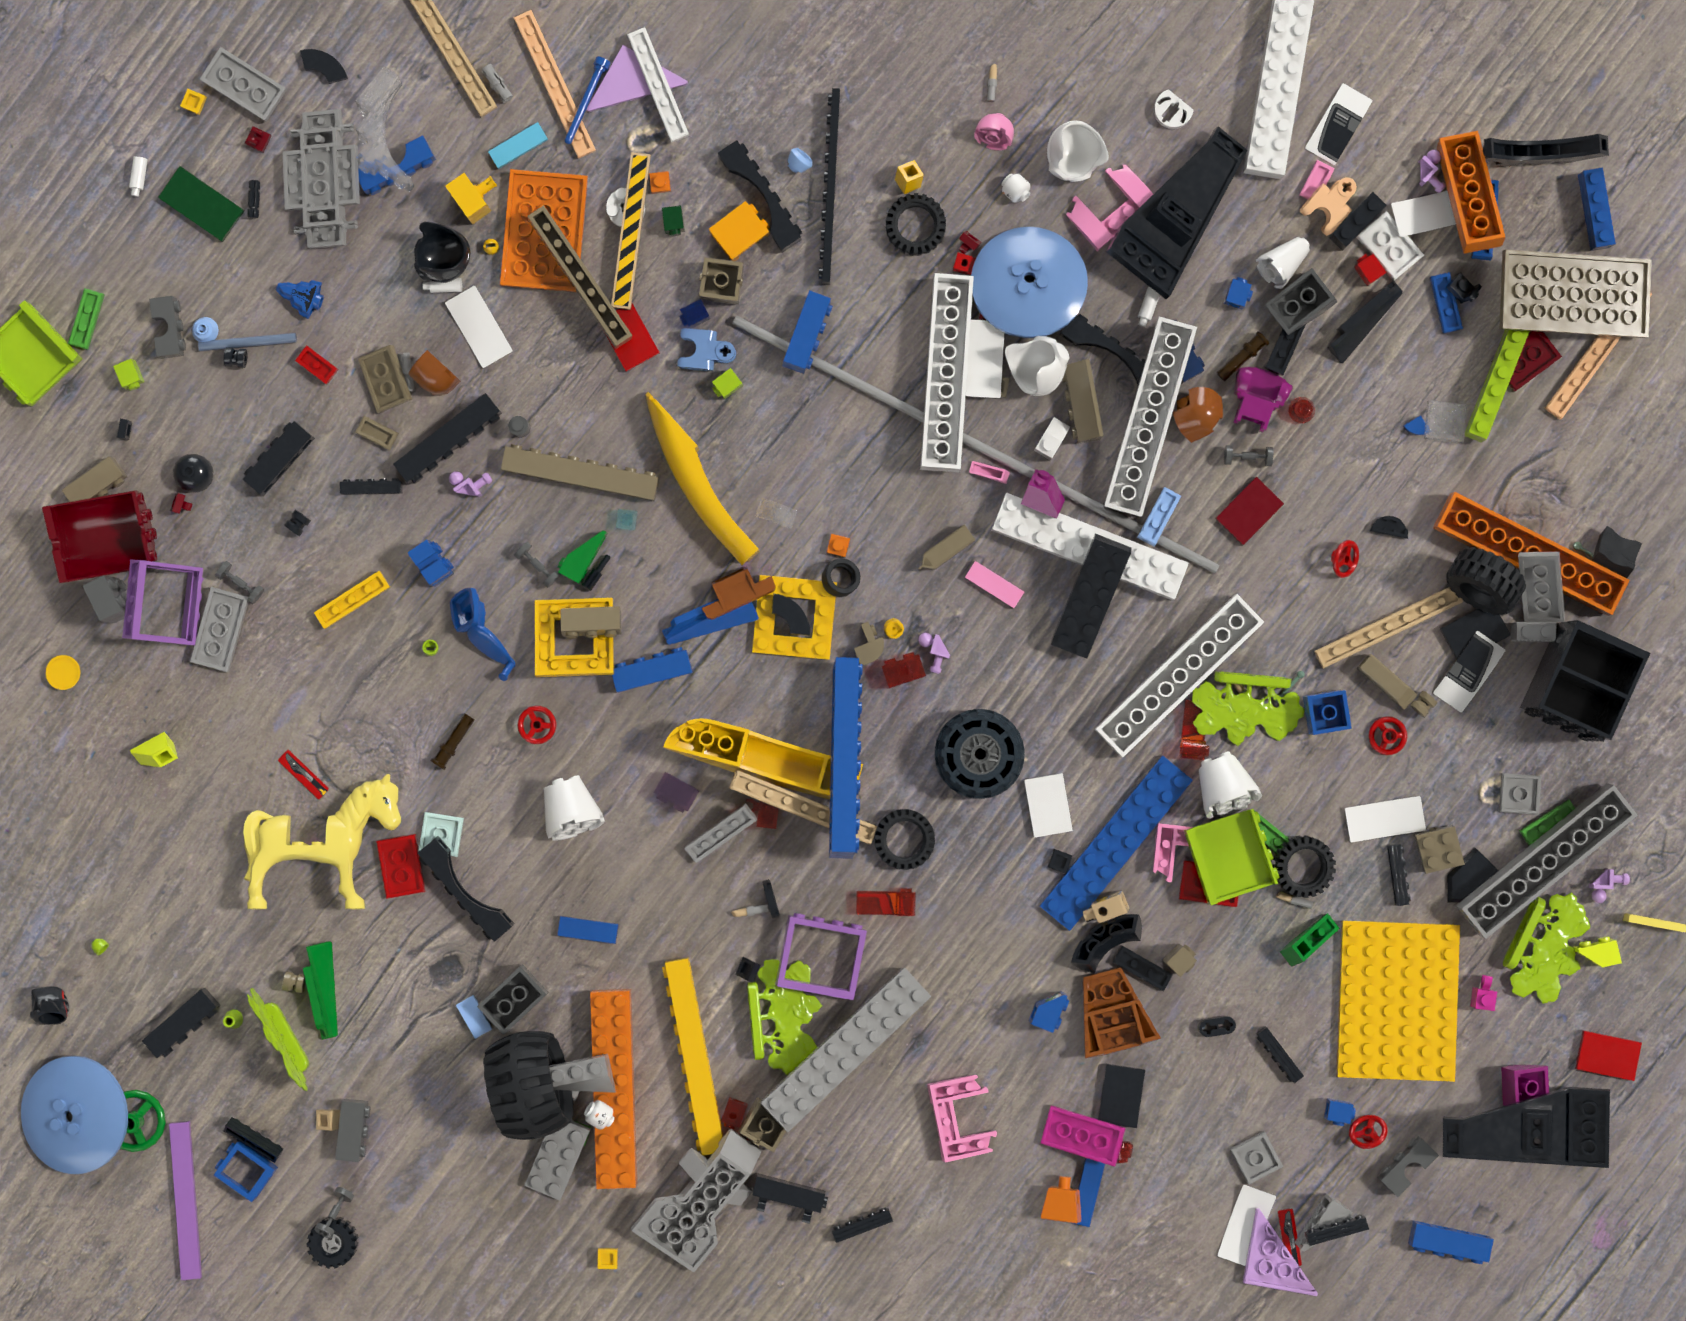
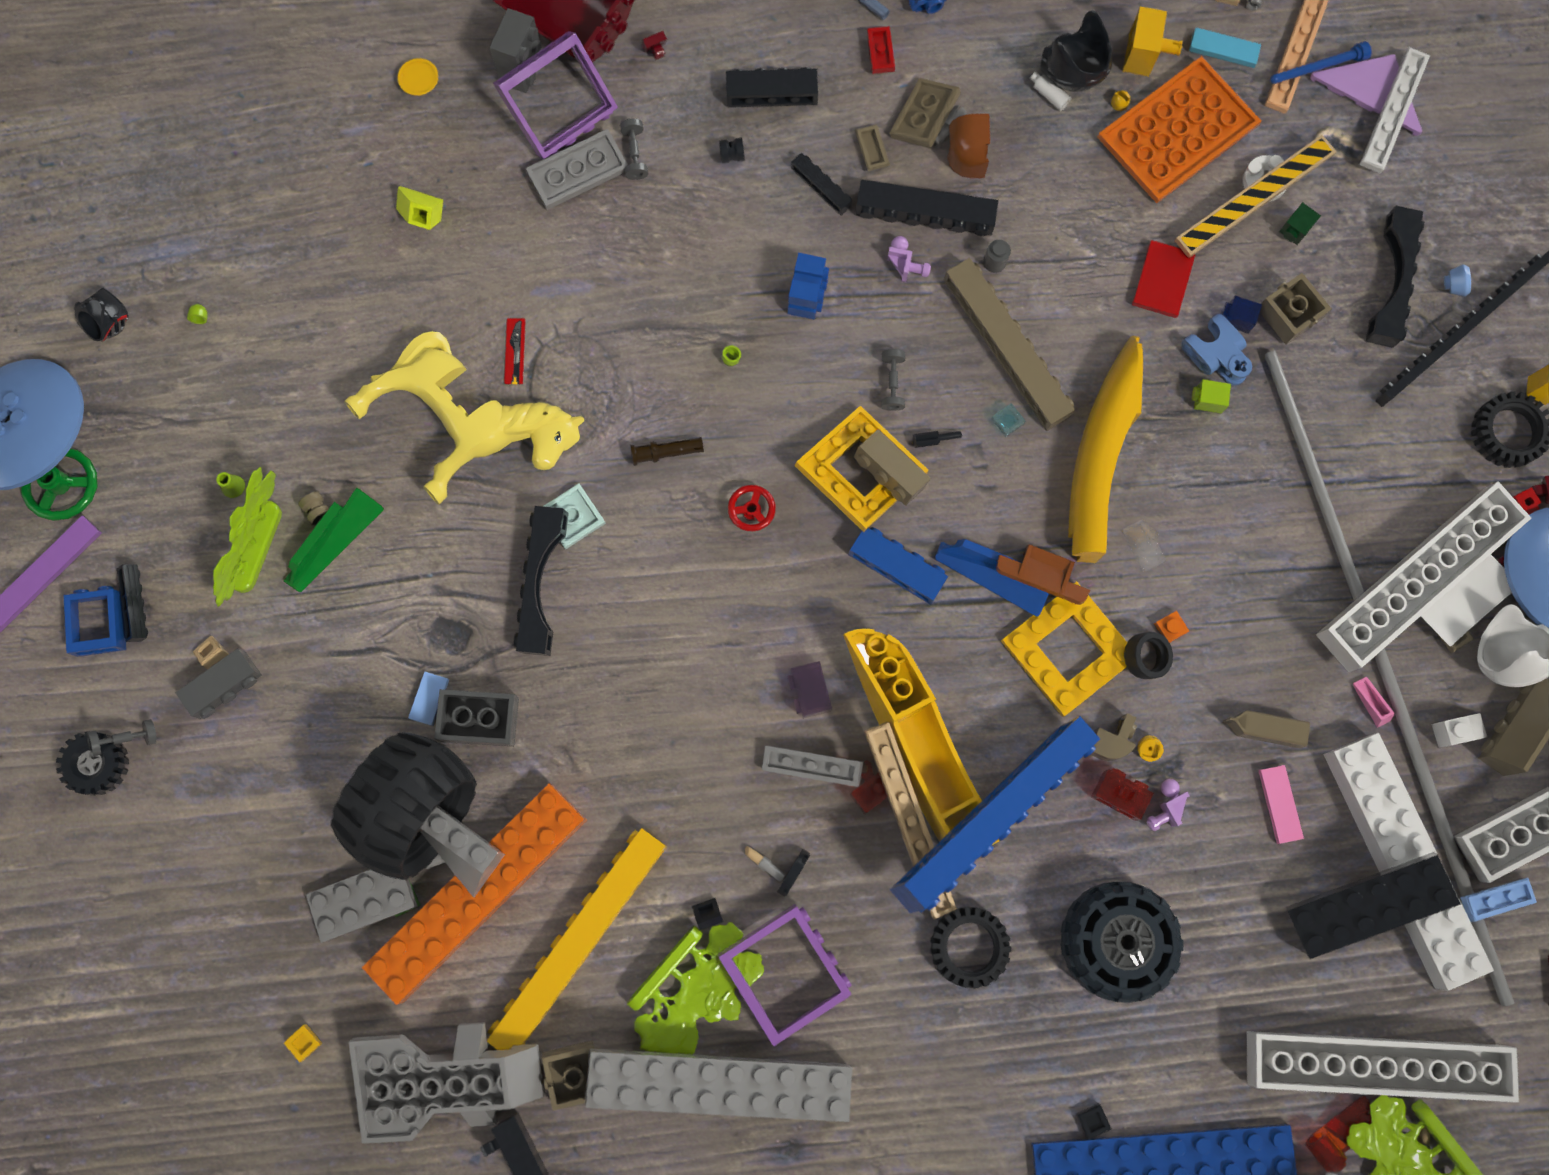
camera: 40 degrees right, 10 degrees down
black brick [142,988,220,1058] -> none
black cylinder [173,454,214,493] -> none
yellow plate [314,571,390,629] -> none
red tile [376,834,426,899] -> none
white sticker [445,286,512,368] -> none
blue piece [450,588,516,681] -> none
dark tan brick [527,205,632,349] -> none
white cone [543,775,605,841] -> none
green slope [557,530,608,584] -> none
blue tile [557,916,619,944] -> none
white head [584,1100,615,1130] -> none
orange plate [649,171,671,194] -> none
light orange panel [709,201,770,261] -> none
clear red brick [721,1097,748,1129] -> none
black tile [772,594,810,636] -> none
blue brick [782,290,833,374] -> none
clear red door [856,888,916,916] -> none
magenta slope [1021,469,1065,519] -> none
white tile [1024,773,1073,838] -> none

